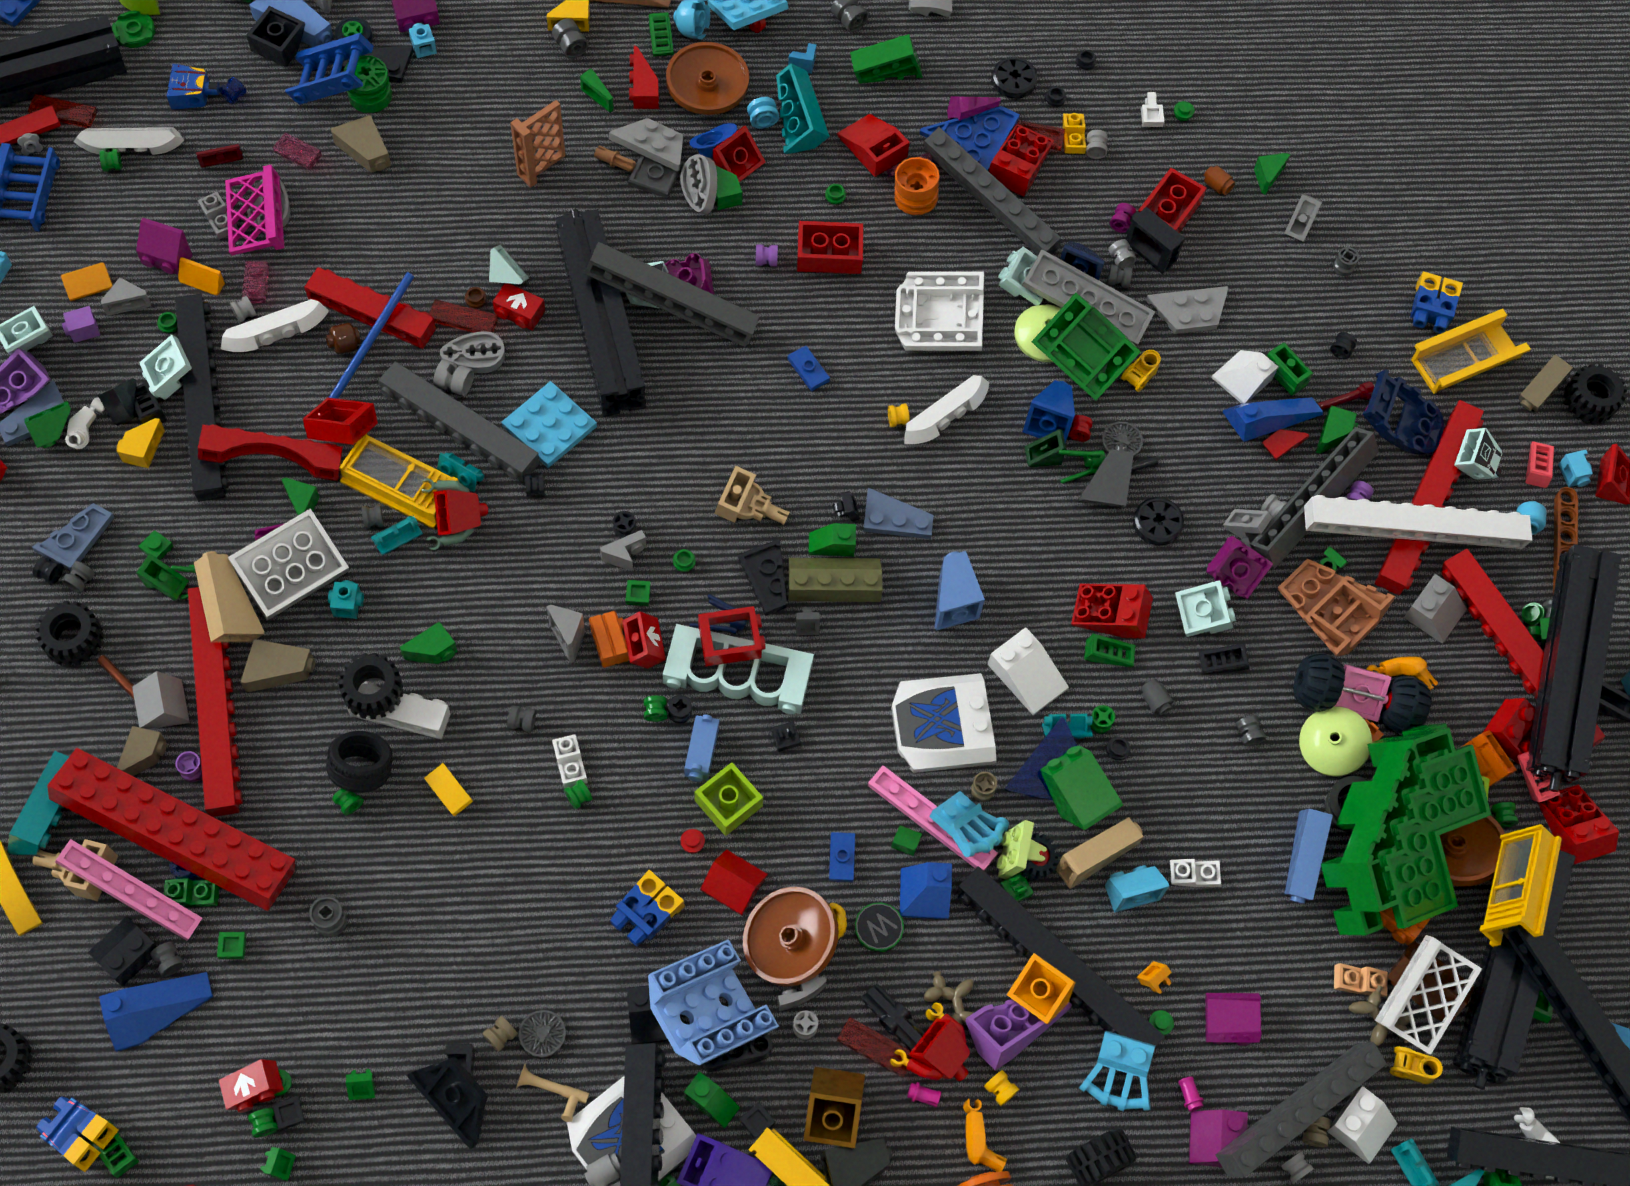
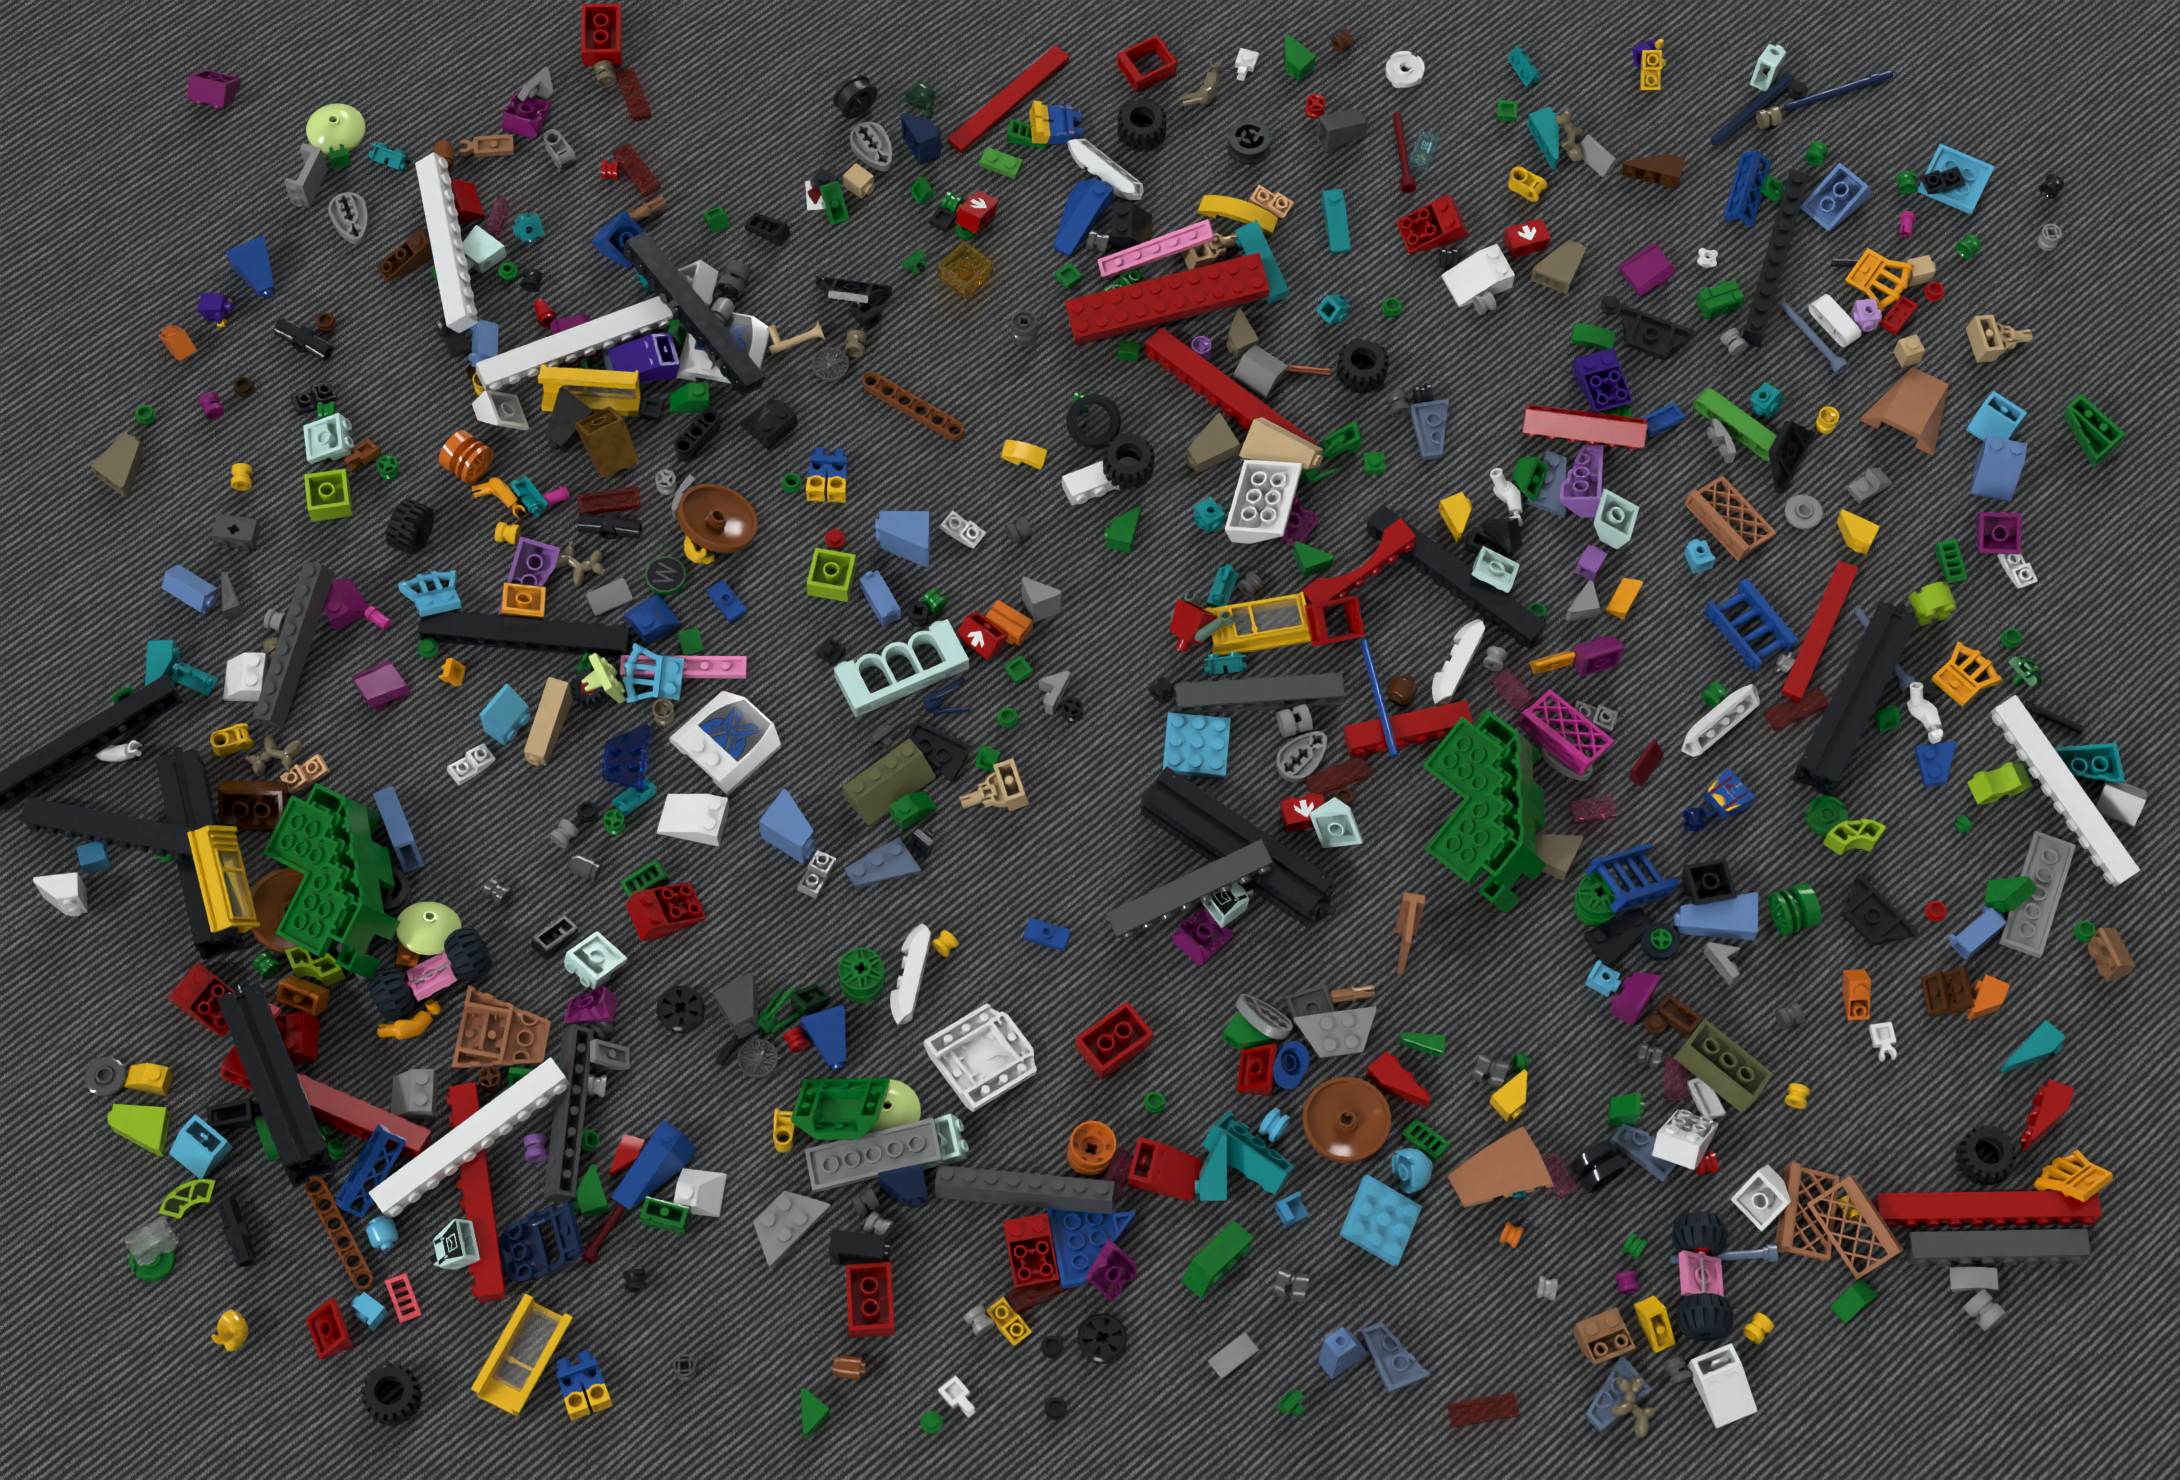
camera: 145 degrees right, 0 degrees up
green wheel [564,779,593,810] -> none
light blue slope [648,939,779,1066] -> none
red window [698,606,766,667] -> none
red slope [700,849,768,916] -> none
medium lavender wheel [755,244,778,267] -> none
red torso [890,1003,970,1081] -> none
green slope [1040,745,1123,830] -> none
magenta wheel [1109,203,1137,233] -> none
light grey slope [1284,194,1322,242] -> none
white fence [1374,935,1482,1055] -> none
dark tan slope [1519,354,1573,412] -> none
none -> blue fence [334,1123,407,1218]
none -> reddish brown wheel [479,1067,503,1093]
none -> teal hinge [510,475,548,518]
none -> light grey wheel [549,819,579,849]
none -> green plate [581,1129,599,1152]
none -> light grey slope [586,578,633,617]
none -> green plate [782,473,802,493]
none -> light grey slope [797,850,836,899]
none -> green wheel [838,948,885,1003]
none -> dark orange beam [862,372,964,441]
none -> medium blue slope [875,511,930,567]
none -> clear yellow brick [937,240,994,300]
none -> green tile [975,745,1001,773]
none -> bright green plate [979,147,1023,179]
none -> white brick [1067,138,1144,200]
none -> green slope [1118,341,1140,362]
none -> teal slope [1195,1130,1227,1201]
none -> teal brick [1316,294,1352,324]
none -> green brick [1422,710,1547,914]
none -> green plate [1512,1052,1530,1073]

